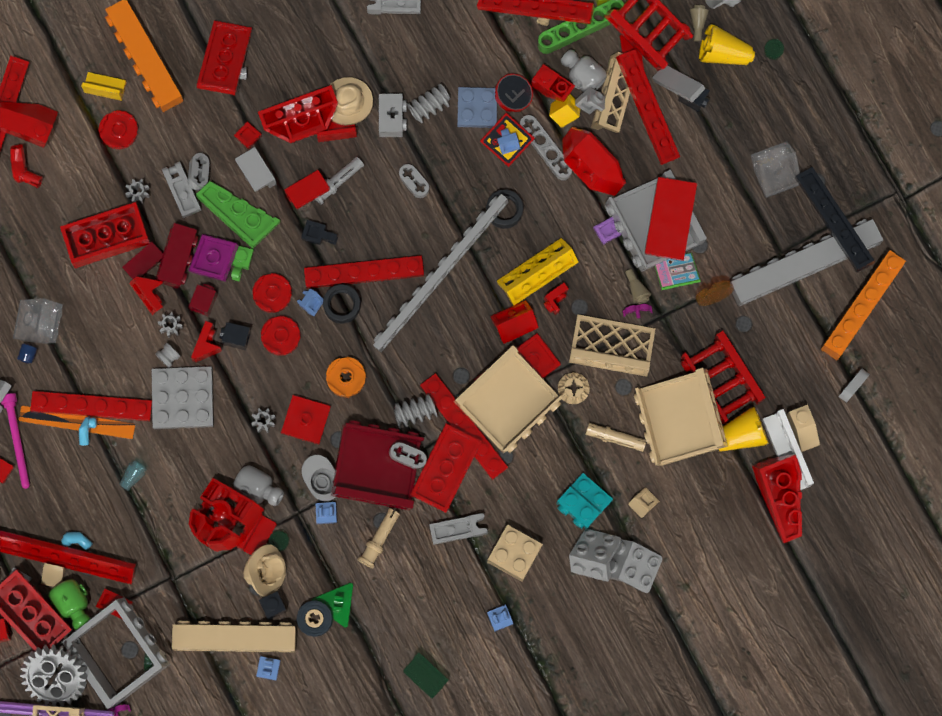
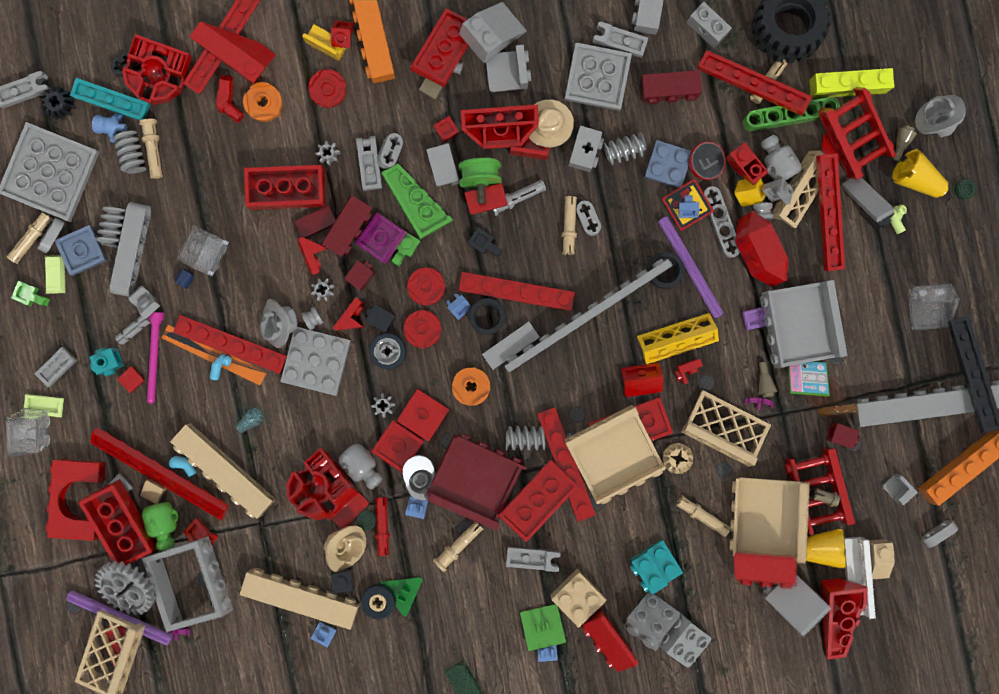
camera: 20 degrees right, 10 degrees up
light grey beam [389,442,427,469] -> none
tan slope [628,487,660,518] -> none
red tile [645,177,697,261] -> none
none -> tan brick [170,424,276,519]
none -> orange plate [243,82,283,122]
none -> light grey hat [260,299,298,348]
none -> red bracket [331,20,354,48]
none -> wheel [369,333,407,370]
none -> red plate [371,420,424,473]
none -> red pin [375,497,390,556]
none -> dark tan tile [419,78,443,101]
none -> bright green wheel [458,158,502,205]
none -> light grey slope [459,2,527,63]
none -> light grey tile [482,322,539,370]
none -> light grey bracket [486,45,531,93]
none -> bright green piece [520,604,566,651]
none -> tan pin [562,196,577,255]
none -> light grey plate [564,43,632,111]
none -> red slope [581,607,639,672]
none -> dark red brick [640,70,702,105]
none -> medium lavender axle [658,216,723,318]
none -> red slope [734,553,797,589]
none -> light grey wheel [753,203,773,220]
none -> light grey slope [761,576,831,636]
none -> dark tan pin [813,488,840,507]
none -> dark red brick [826,422,860,449]
none -> light grey panel [882,474,918,506]
none -> yellowish green arm [890,205,907,234]

